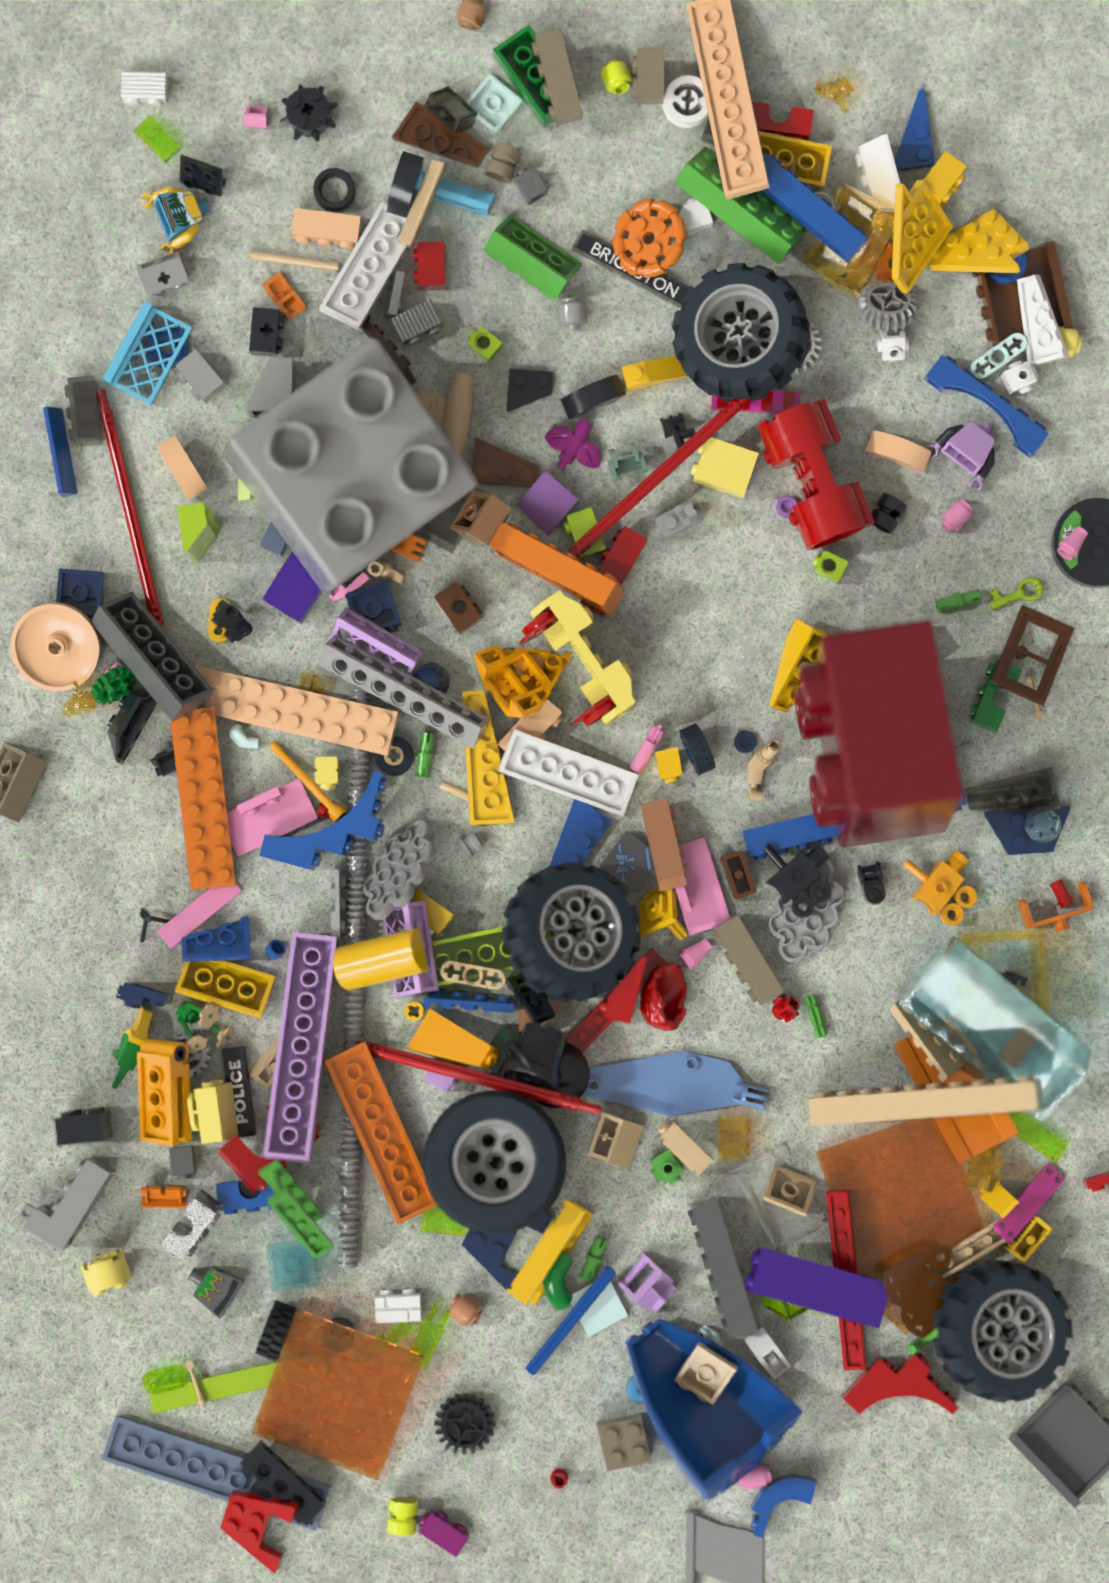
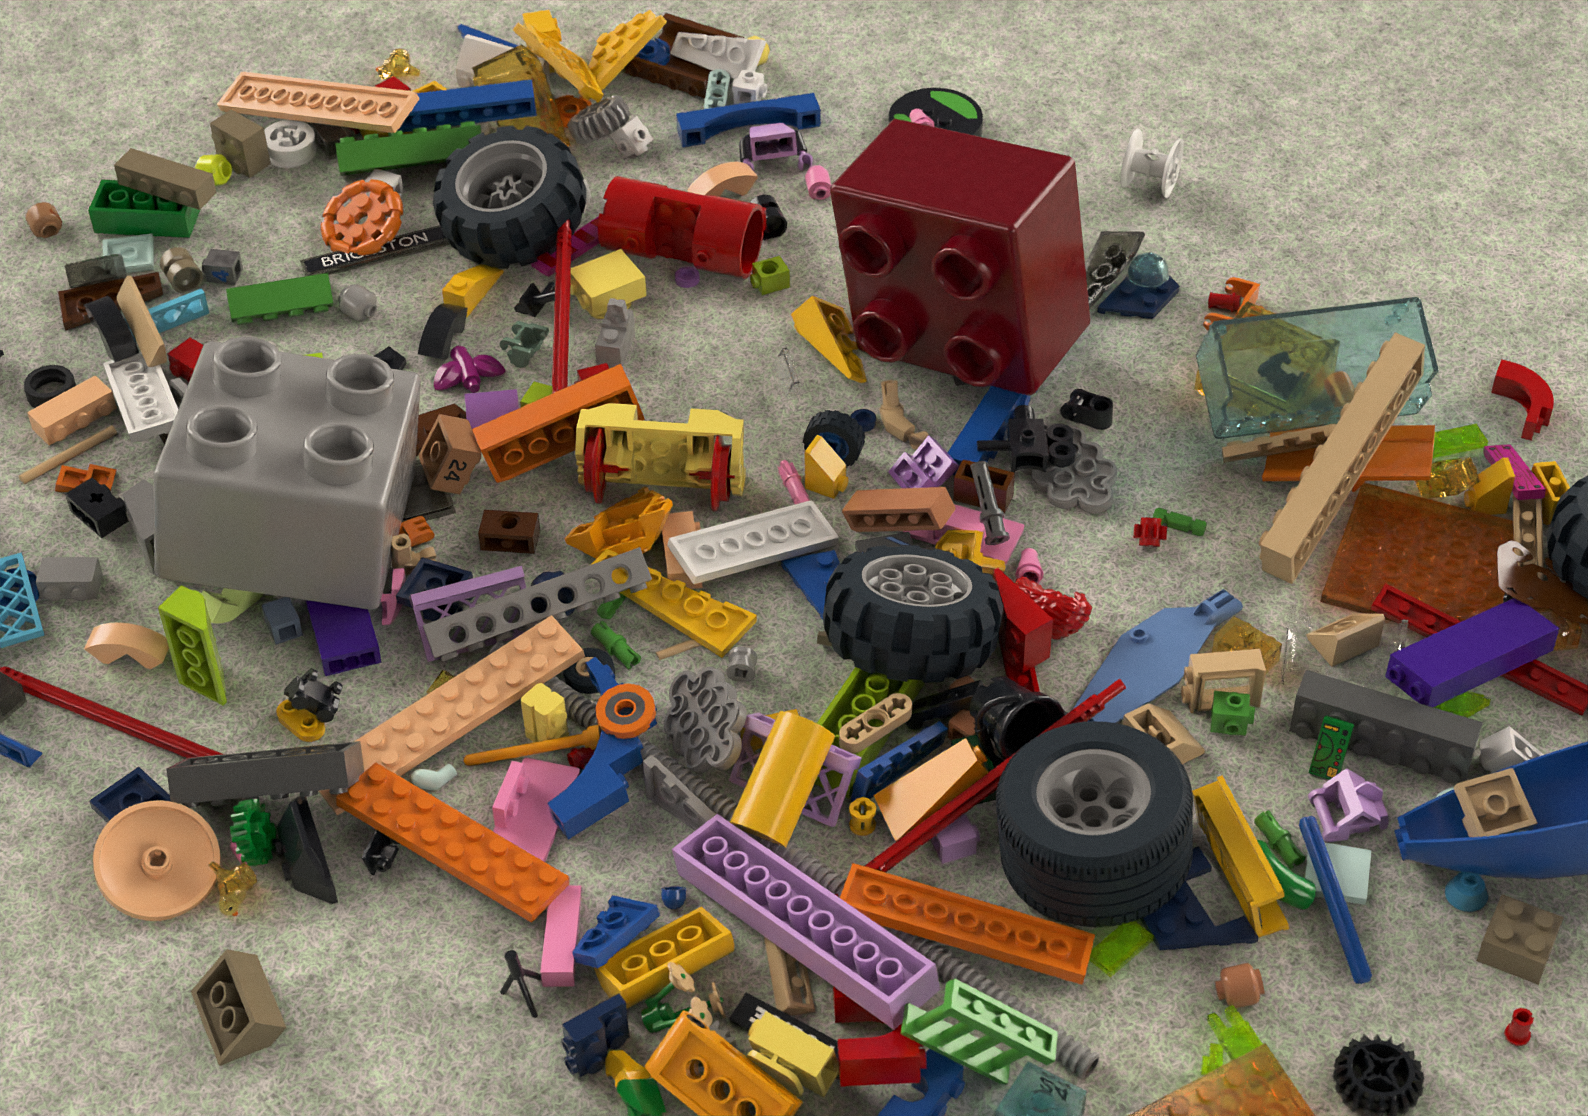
camera: 50 degrees left, 40 degrees down
white brick [375,1288,422,1323] -> none
dark tan brick [712,914,784,1006] -> none
light orange piece [903,851,977,926] -> none
none -> orange tile [596,683,656,739]
none -> medium lavender slope [888,435,959,488]
none -> dark grey pin [970,461,1010,545]
none -> green tile [1309,715,1355,780]

